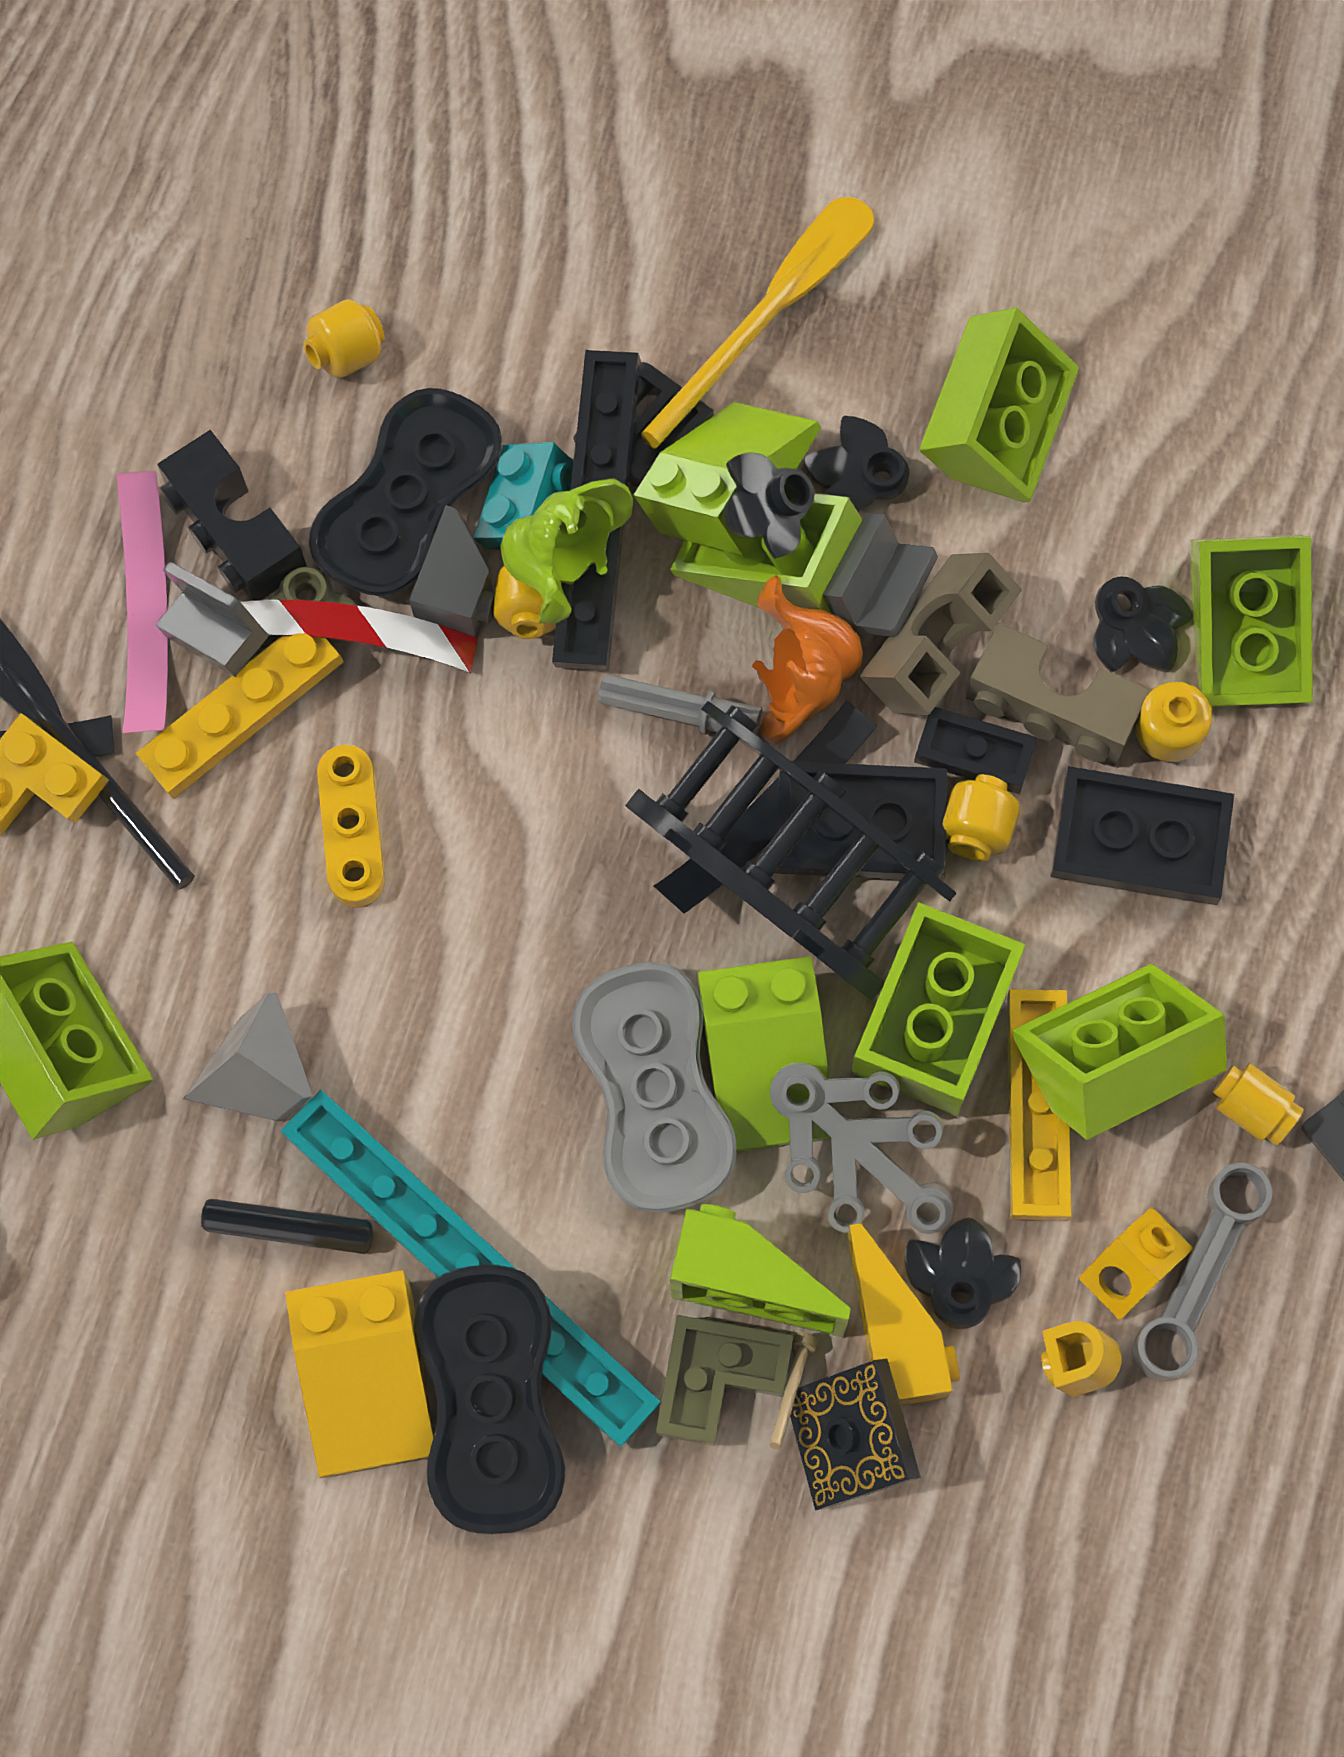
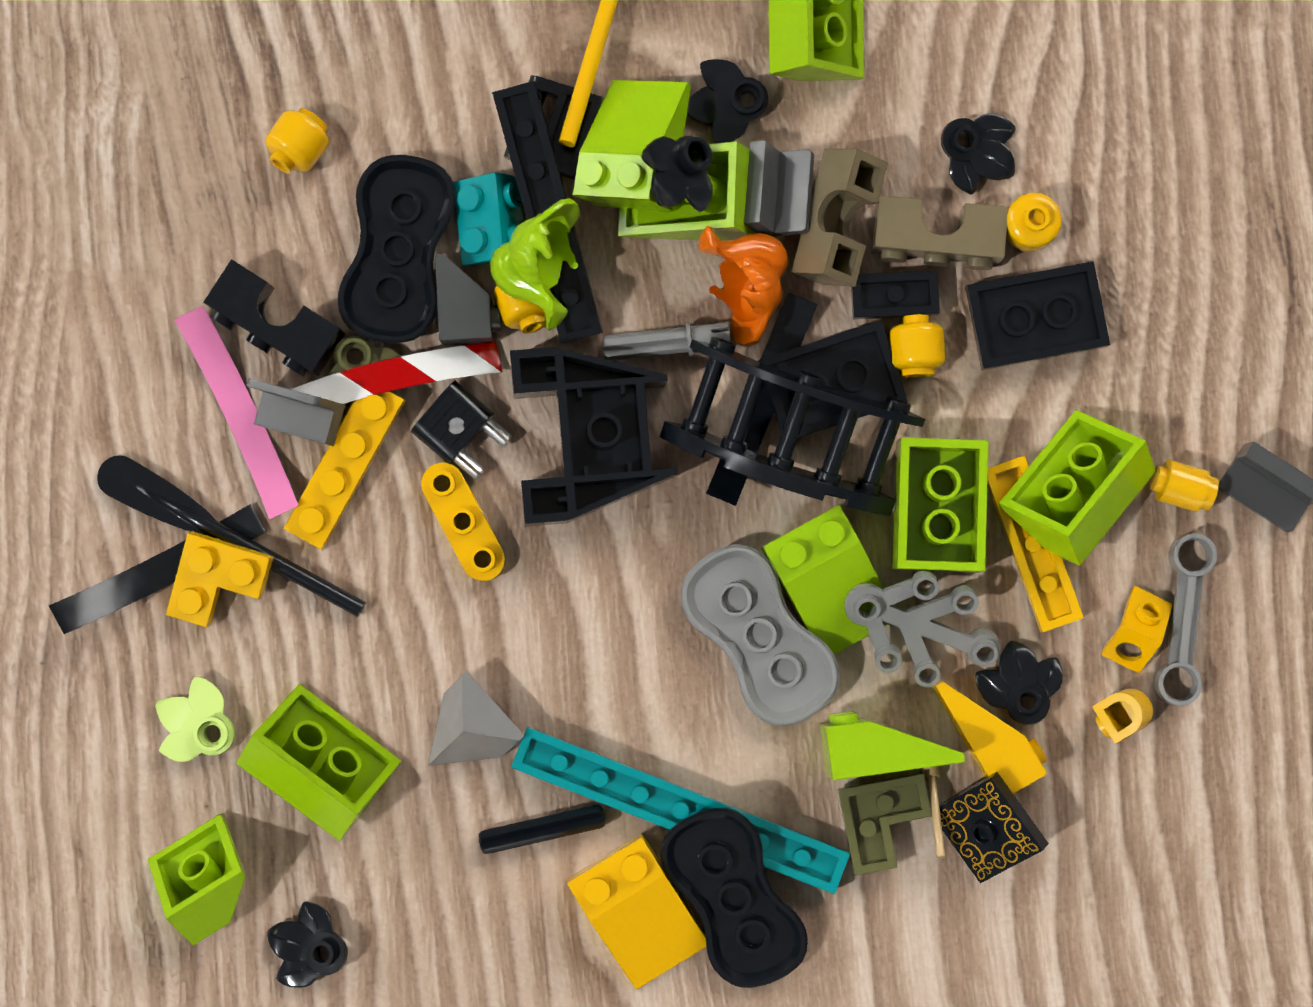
camera: 20 degrees left, 15 degrees up
lime slope [1190,535,1313,707] -> none
none -> black piece [411,380,512,479]
none -> black wedge [510,347,676,527]

